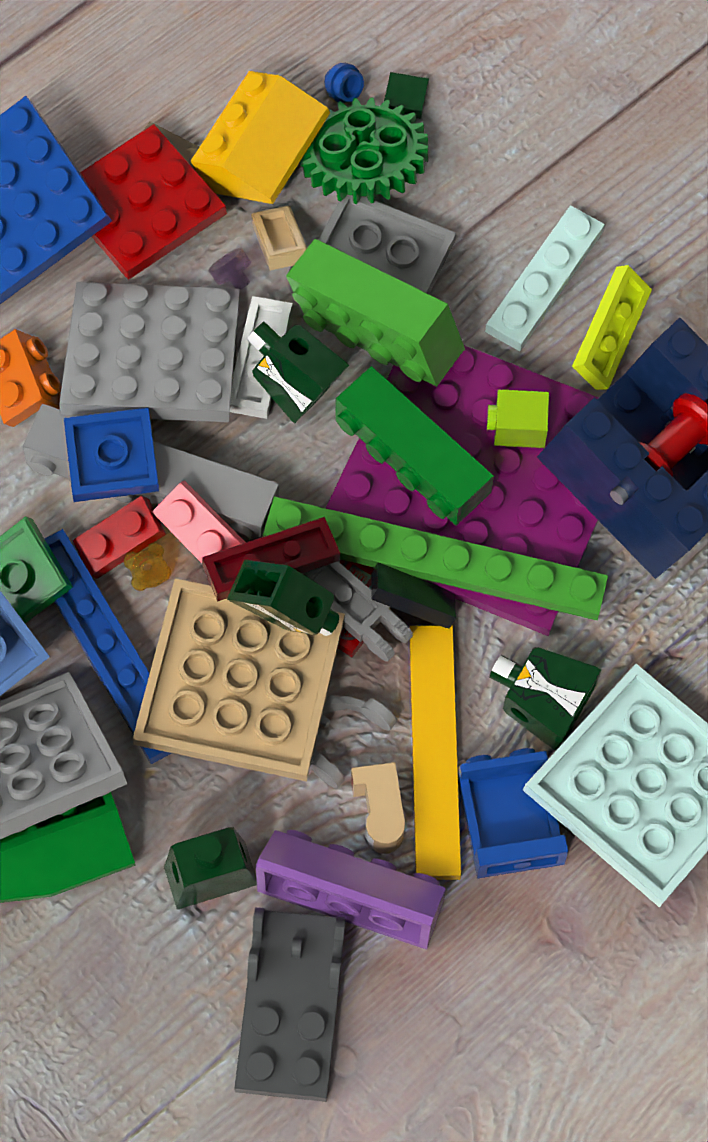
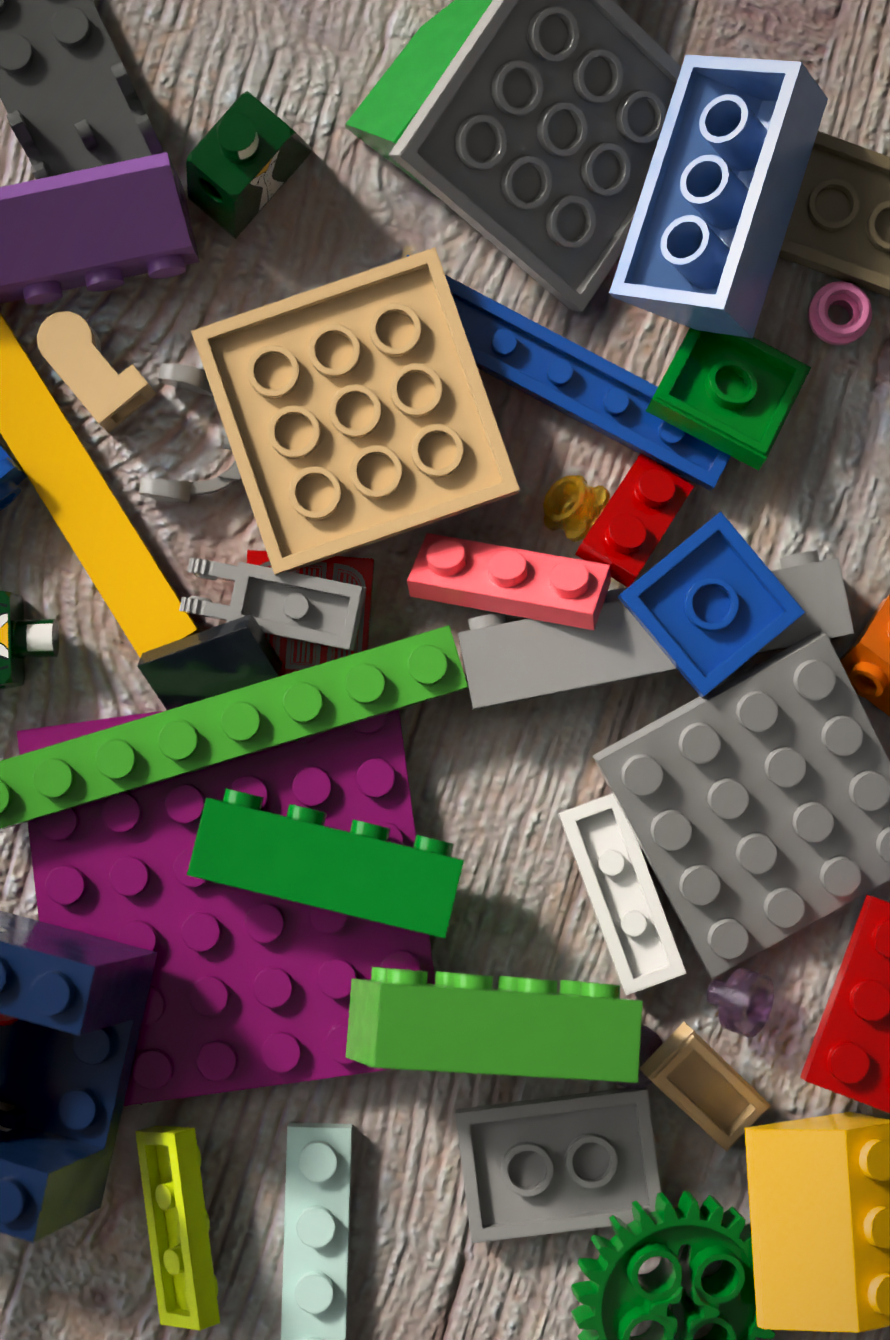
camera: 155 degrees right, 20 degrees up
dark red plate [202,517,340,602] -> none
dark green torso [227,560,339,636] -> none
dark green torso [247,321,349,424] -> none
lime brick [487,389,549,448] -> none

